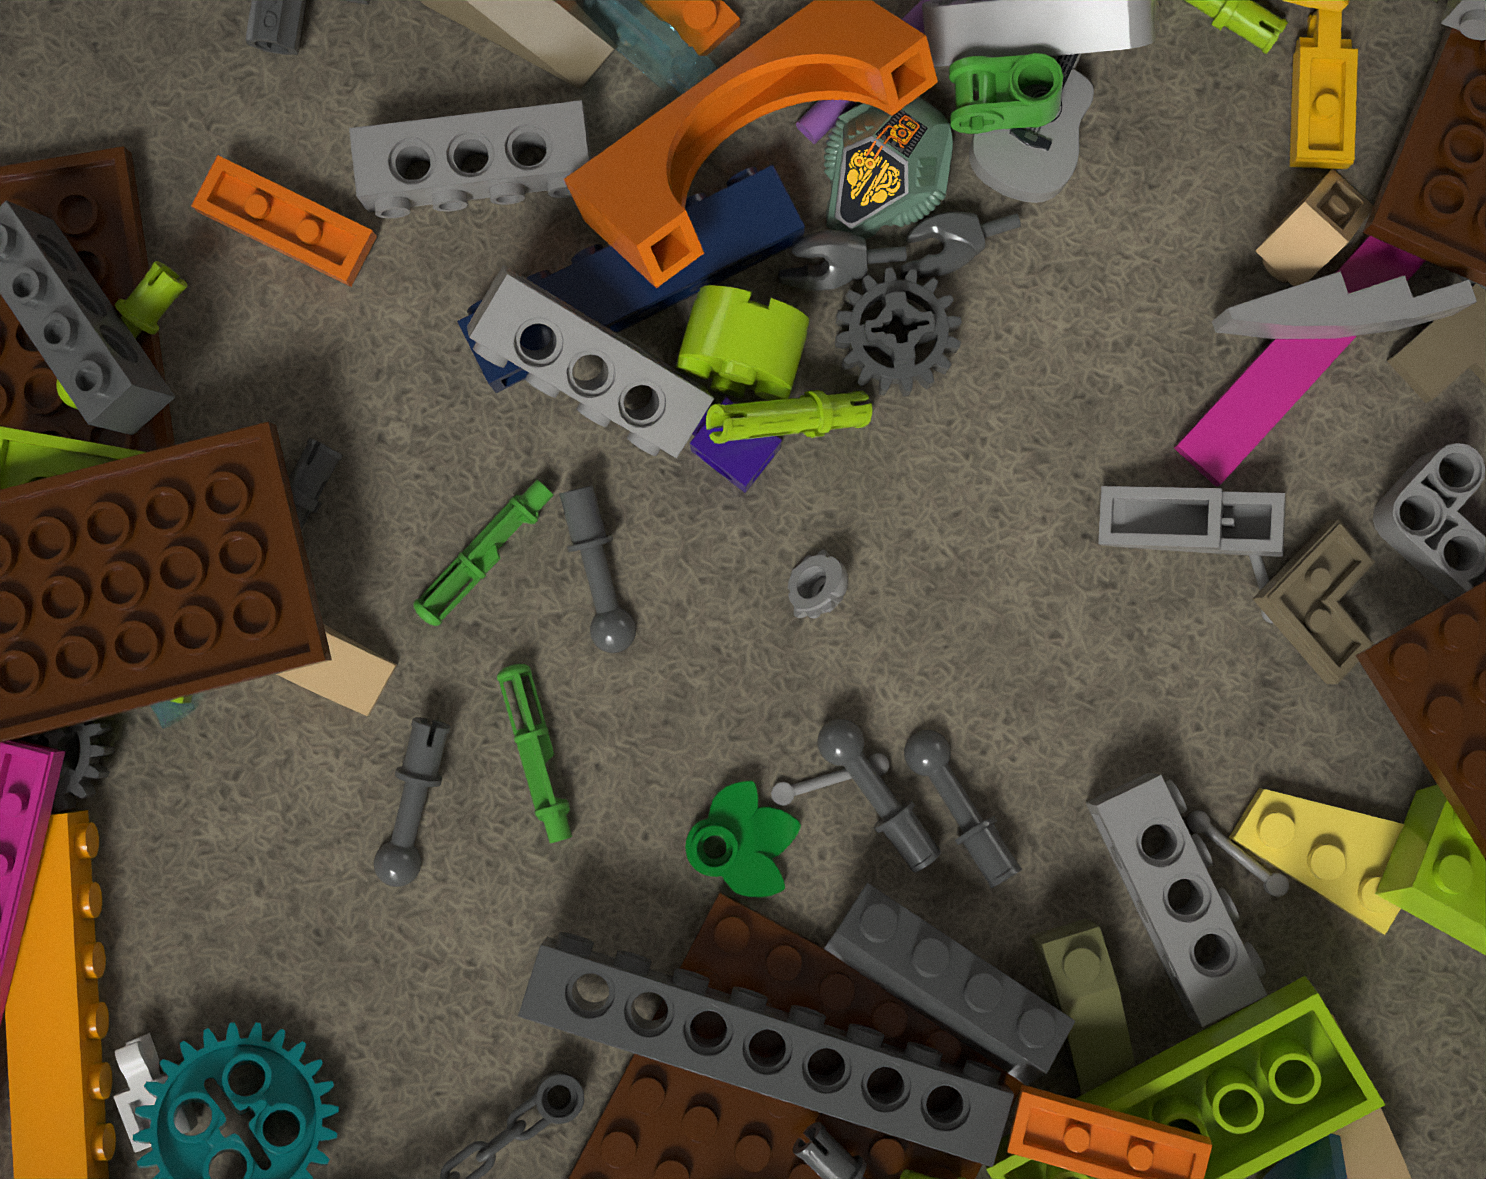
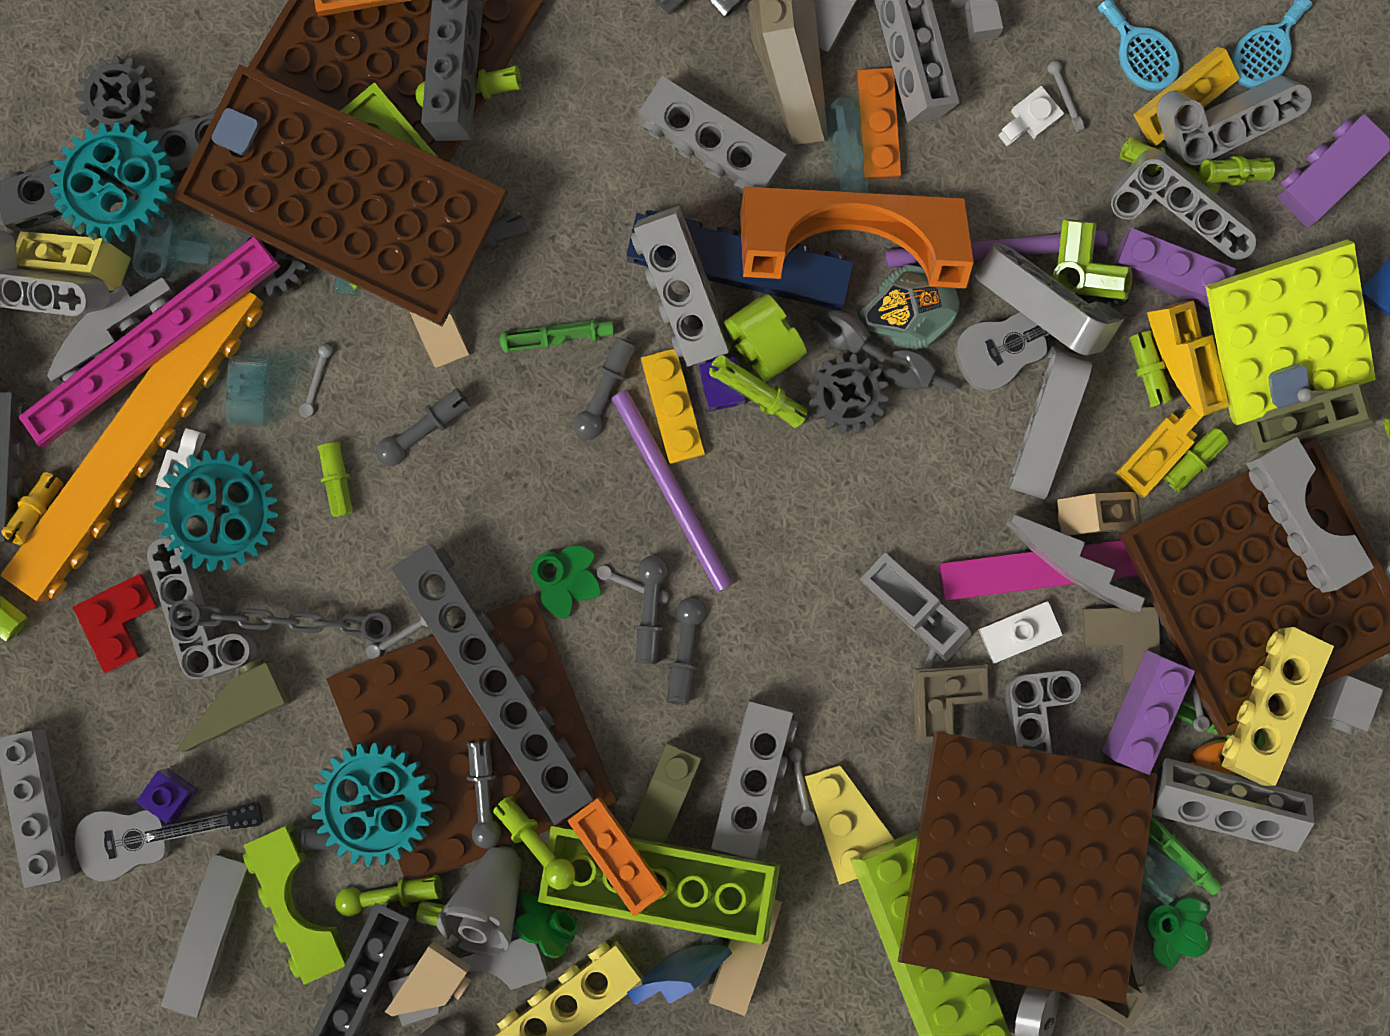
camera: 40 degrees right, 0 degrees up
orange plate [191,155,377,287] -> none
bright green piece [497,664,572,843] -> none
light grey animal [788,550,848,619] -> none
dark grey brick [824,883,1075,1085] -> none
bright green piece [949,53,1063,134] -> none
none -> clear light blue beam [226,356,272,426]
none -> light grey hinge [299,344,333,418]
none -> lime axle [317,442,353,517]
none -> light grey hinge [366,616,428,659]
none -> medium lavender piece [612,390,733,592]
none -> yellow plate [641,349,705,465]
none -> white plate [978,601,1063,664]
none -> light grey beam [1008,346,1092,500]
none -> lime axle [1162,428,1229,494]

